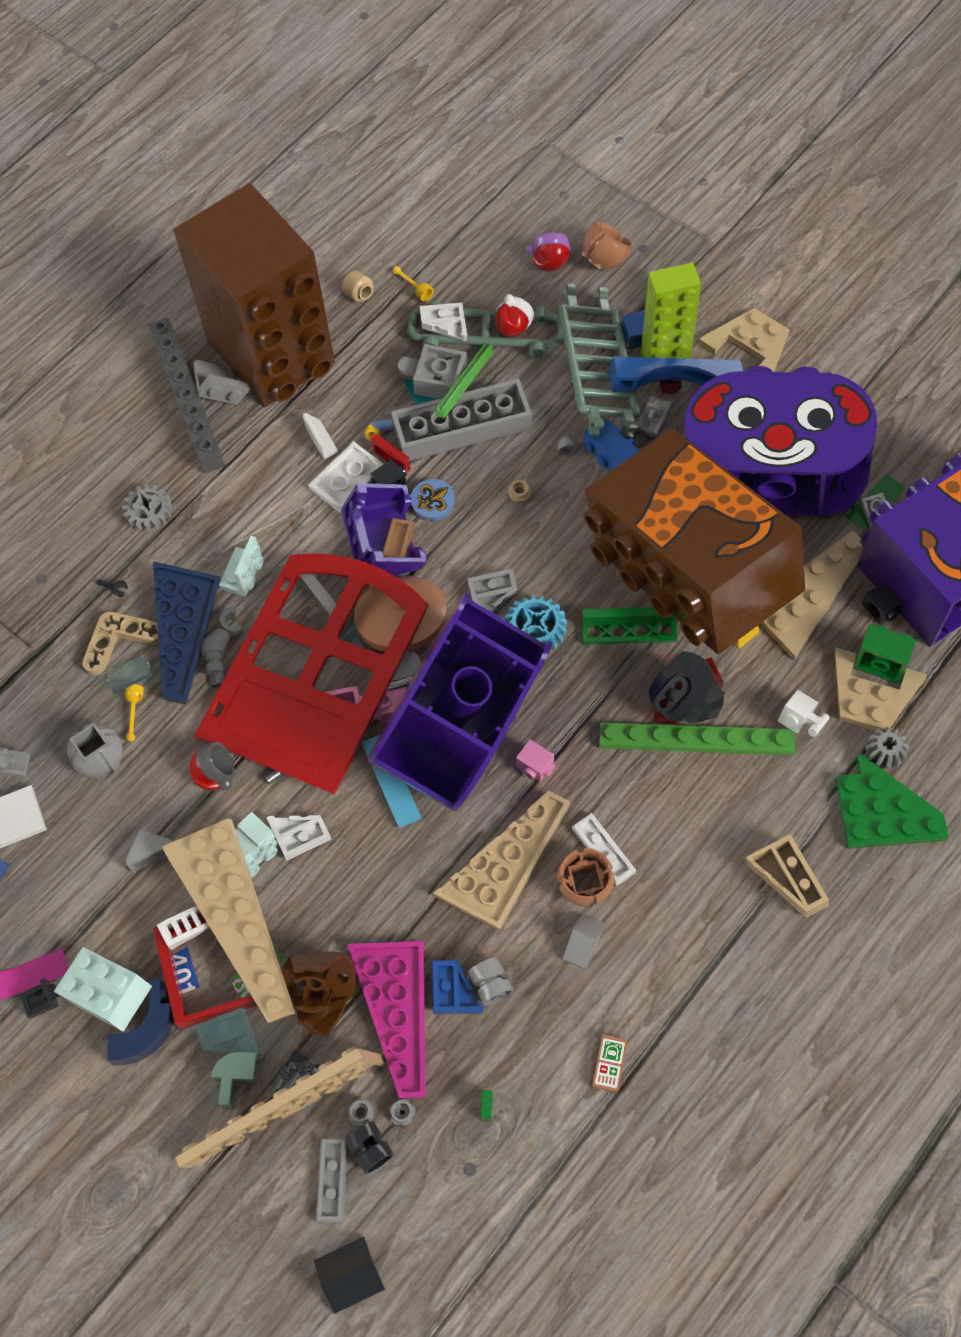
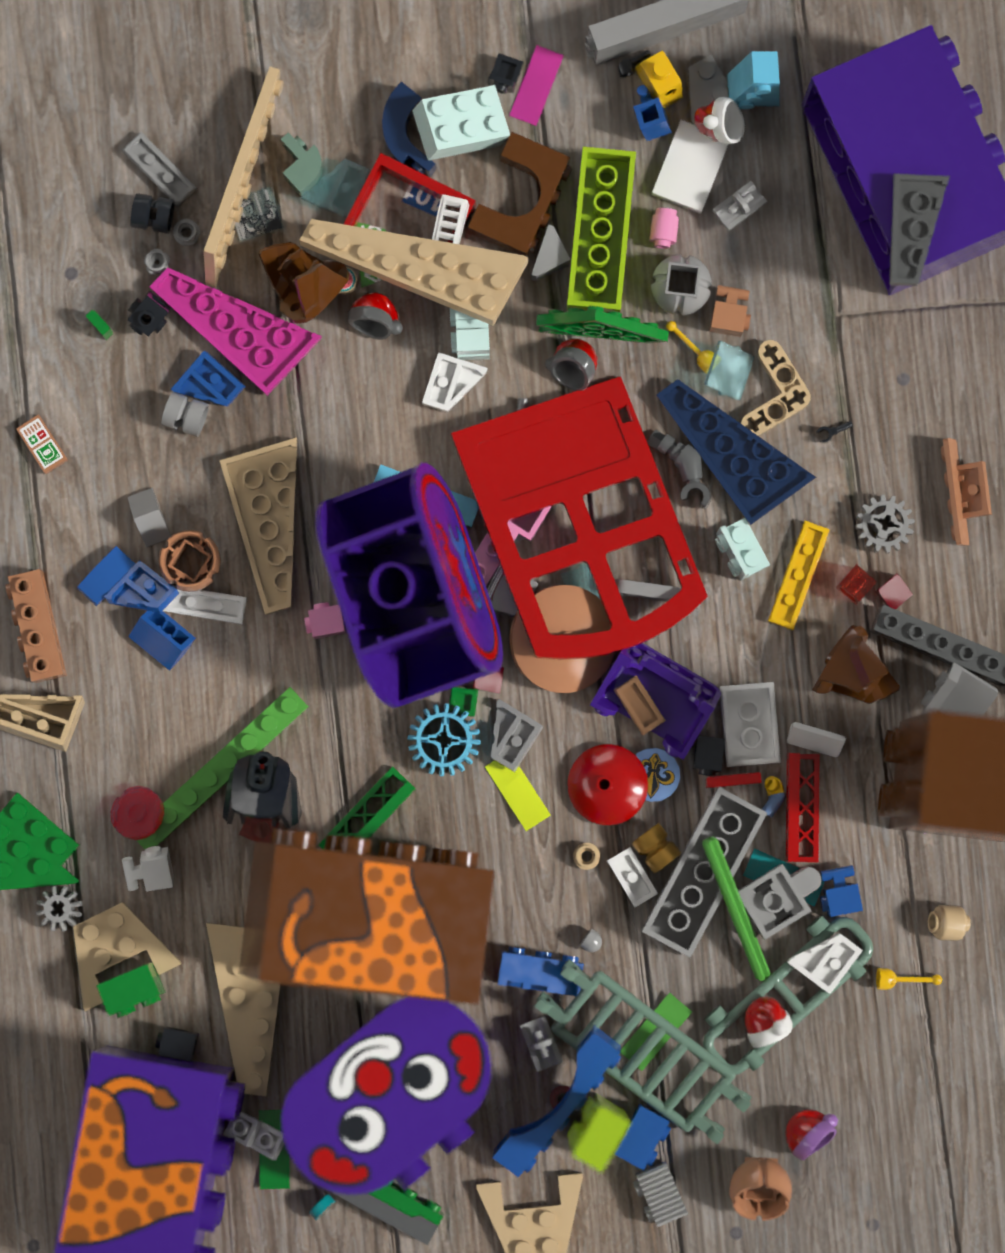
camera: 130 degrees right, 20 degrees up
black slope [314,1237,385,1314] -> none
none -> nougat brick [5,569,67,683]
none -> blue slope [77,546,135,606]
none -> blue wing [104,560,179,613]
none -> clear pink tile [110,786,164,840]
none -> black brick [128,290,171,337]
none -> blue brick [128,611,196,671]
none -> teal tile [309,1194,336,1221]
none -> dark grey piece [348,292,403,340]
none -> reddish brown arch [468,132,573,257]
none -> neon yellow sticker [485,760,551,831]
none -> green wing [536,306,669,343]
none -> lime brick [566,146,636,313]
none -> red dish [567,744,649,825]
none -> white plate [607,847,658,908]
none -> bright green sticker [620,993,692,1071]
none -> pearl gold wheel [631,823,682,874]
none -> bright pink brick [649,208,679,249]
none -> nougat brick [709,285,751,337]
none -> yellow tile [768,520,830,631]
none -> red fence [785,753,820,862]
none -> reddish brown piece [812,625,900,704]
none -> blue brick [820,865,863,917]
none -> clear red brick [835,564,877,605]
none -> slope [875,573,913,610]
none -> nougat bracket [941,438,992,546]

